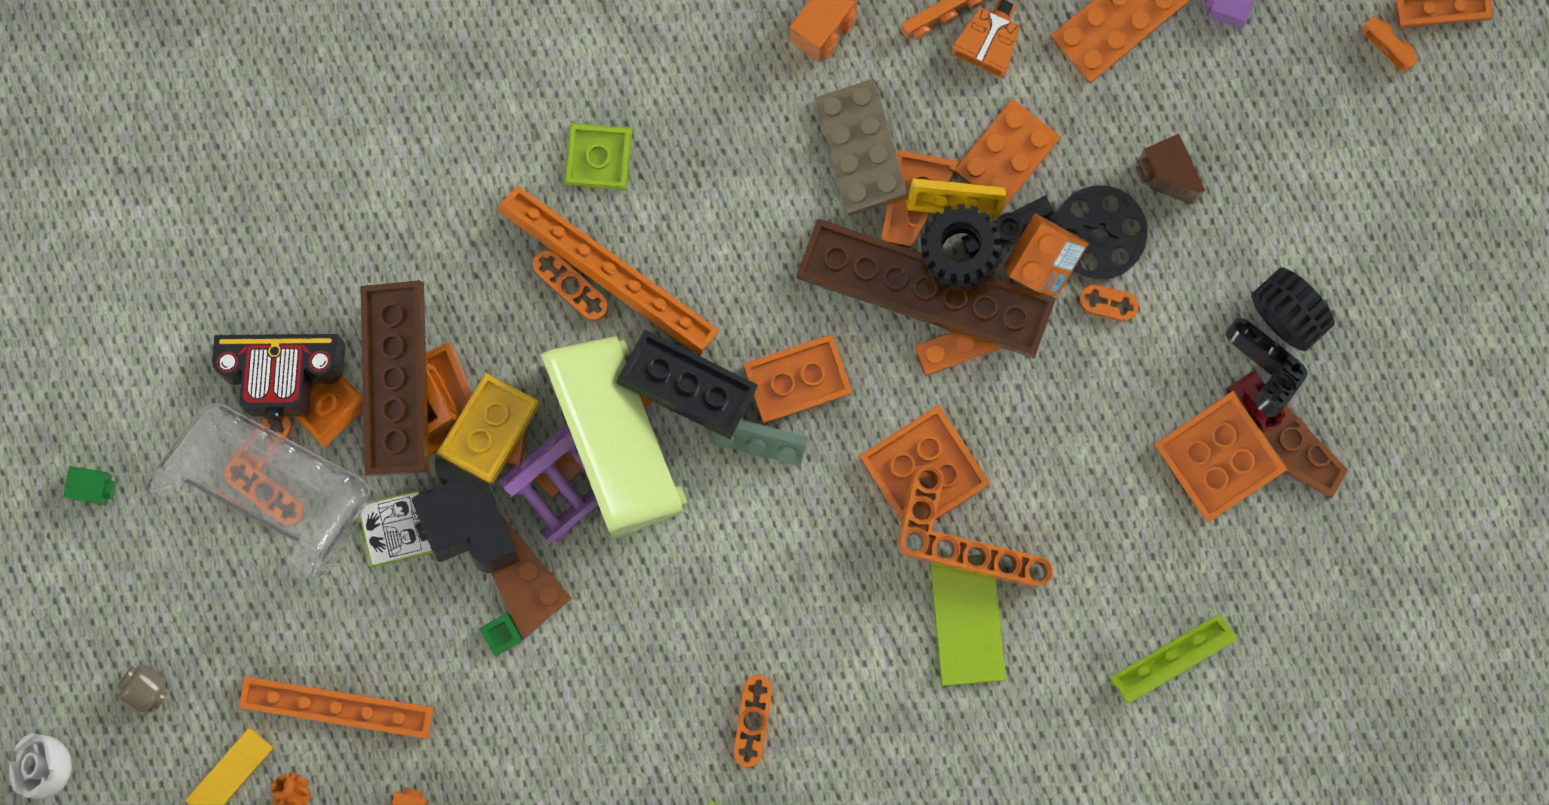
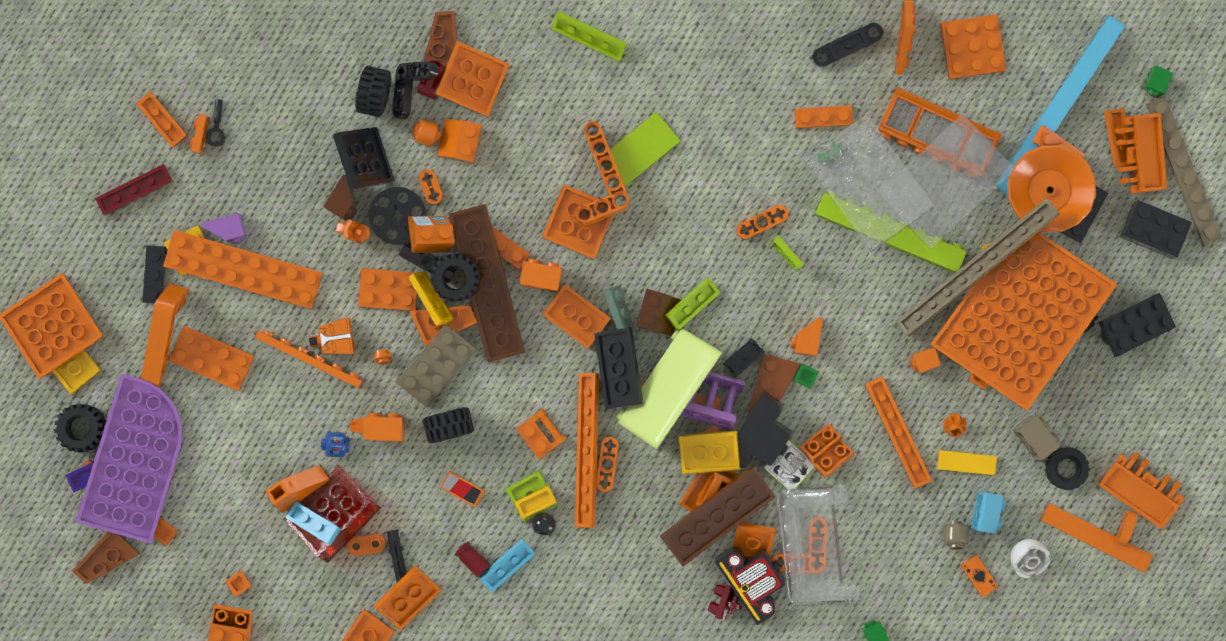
camera: 125 degrees left, 5 degrees up
none -> black piece [206,99,226,147]
none -> black plate [333,127,395,190]
none -> orange hips [336,219,371,244]
none -> orange plate [373,349,392,365]
none -> orange head [412,119,441,147]
none -> black tyre [422,407,475,444]
none -> orange slope [437,119,482,164]
none -> slope [440,471,485,507]
none -> dark red piece [454,541,491,578]
none -> medium azure plate [479,539,535,592]
none -> yellow tile [514,485,557,520]
none -> orange plate [516,408,566,459]
none -> orange brick [520,259,563,293]
none -> black piece [532,513,556,535]
none -> reddish brown slope [636,289,681,336]
none -> lime plate [666,278,720,330]
none -> dark red hips [708,584,742,620]
none -> black hinge [723,338,765,378]
none -> lime tile [771,235,804,271]
none -> orange slope [790,317,823,356]
none -> orange slope [800,423,854,479]
none -> orange tile [960,554,998,597]
none -> medium azure slope [971,491,1005,534]

